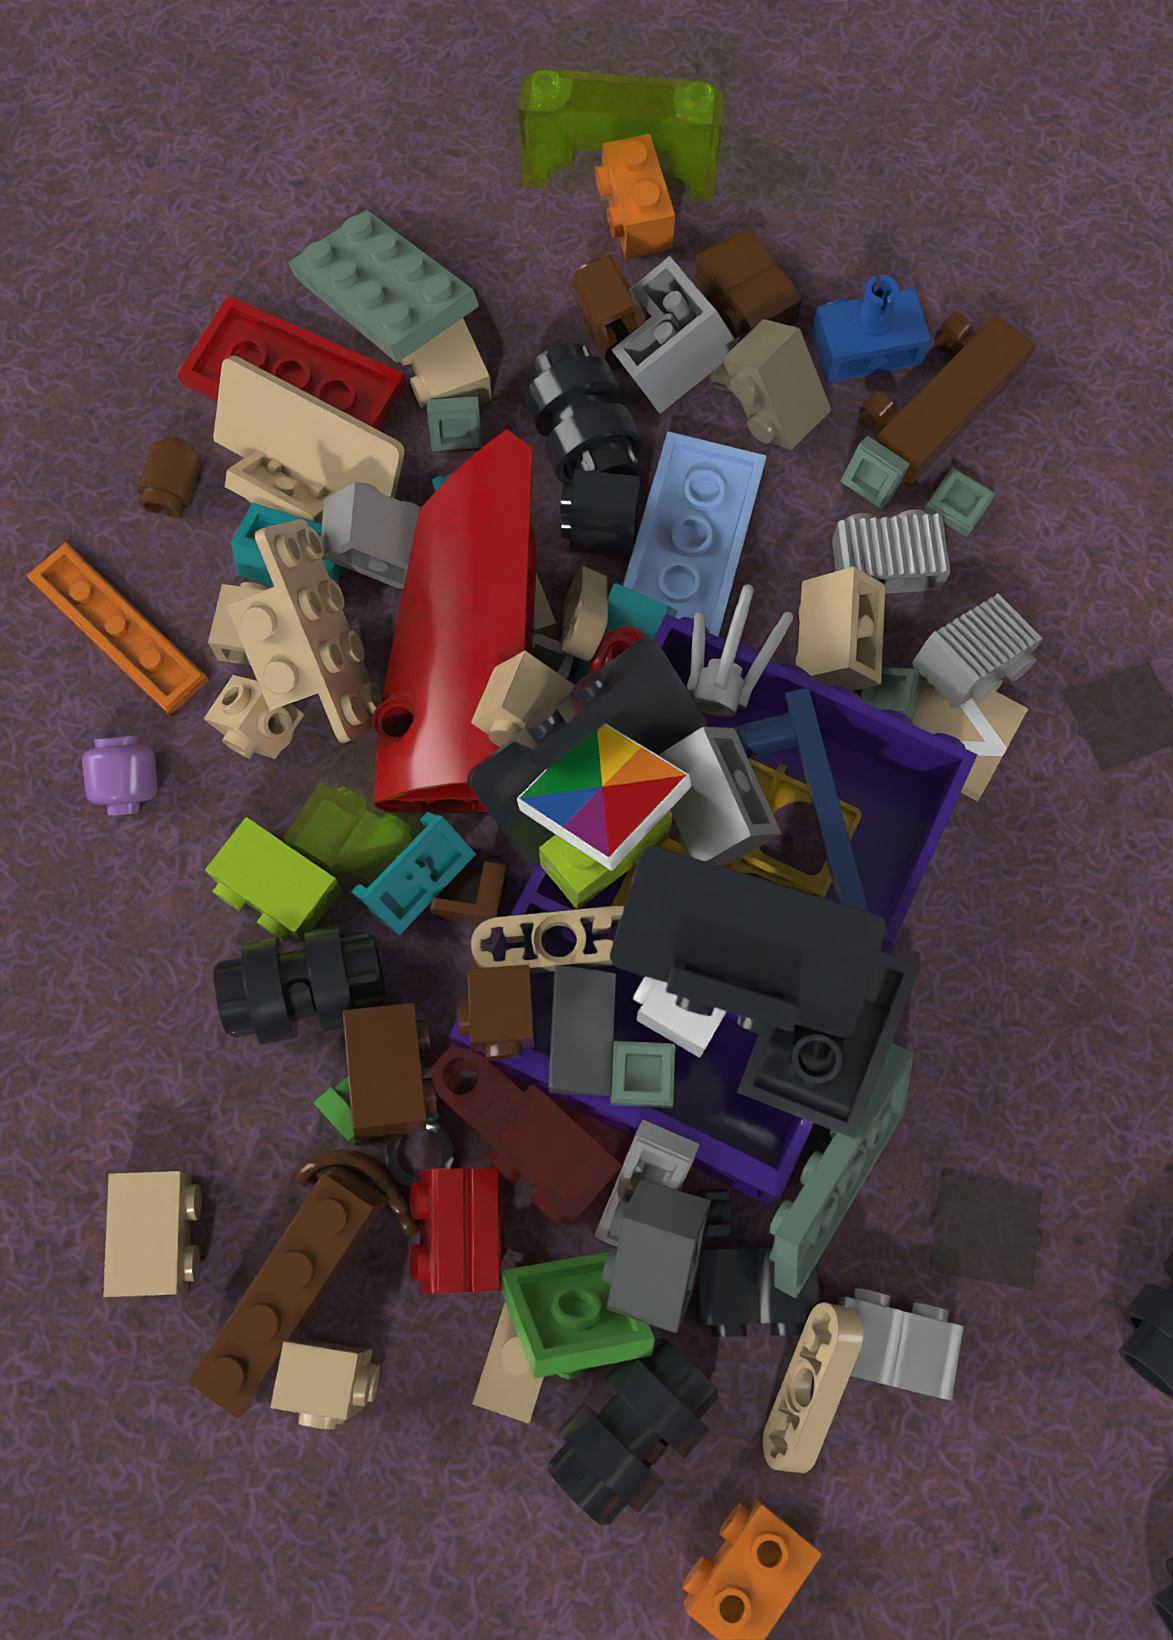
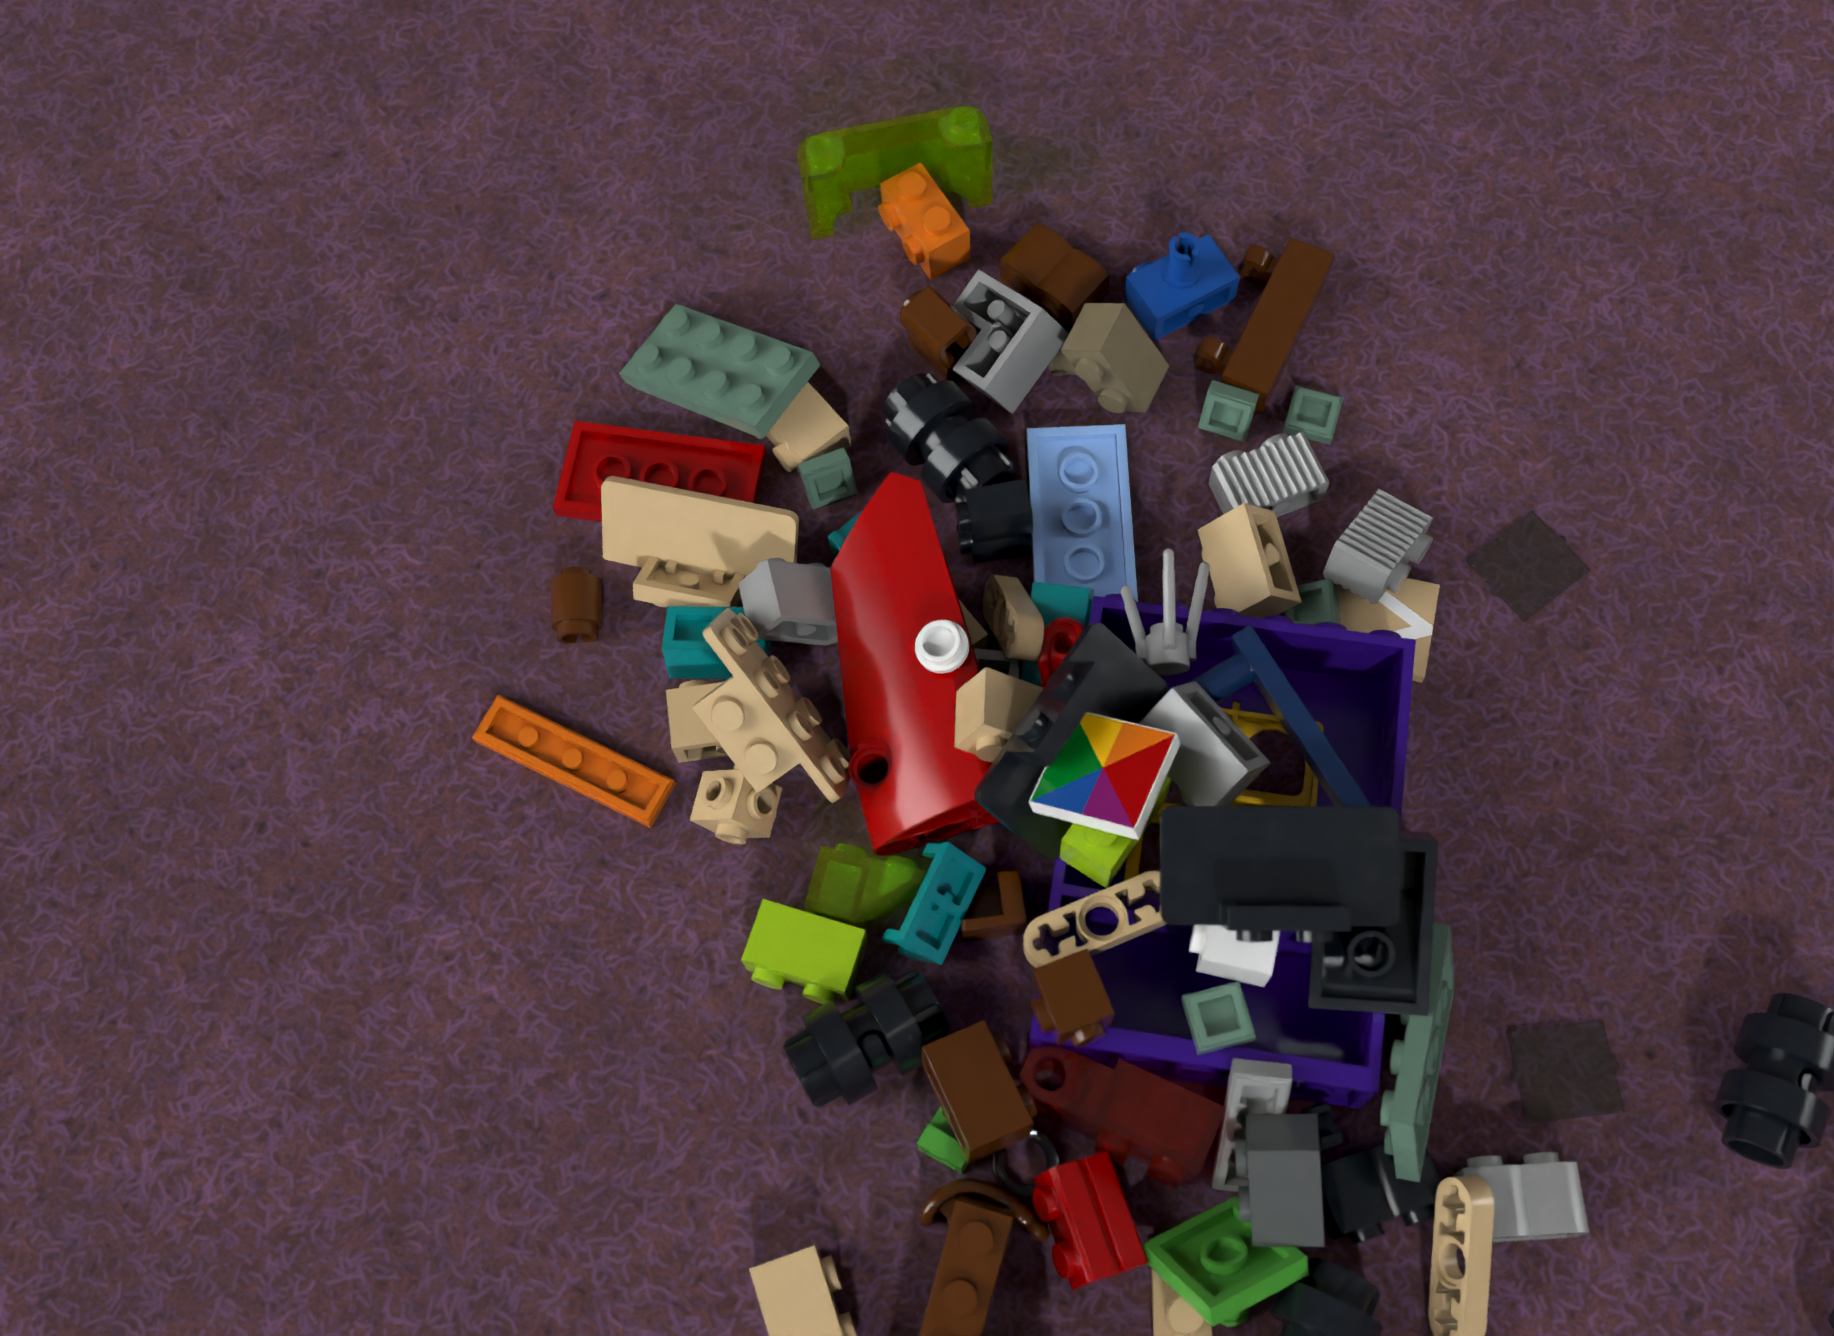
camera: 10 degrees left, 5 degrees down
medium lavender head [82,736,158,815] -> none
dark grey slope [549,965,616,1096] -> none
none -> white plate [915,620,969,673]

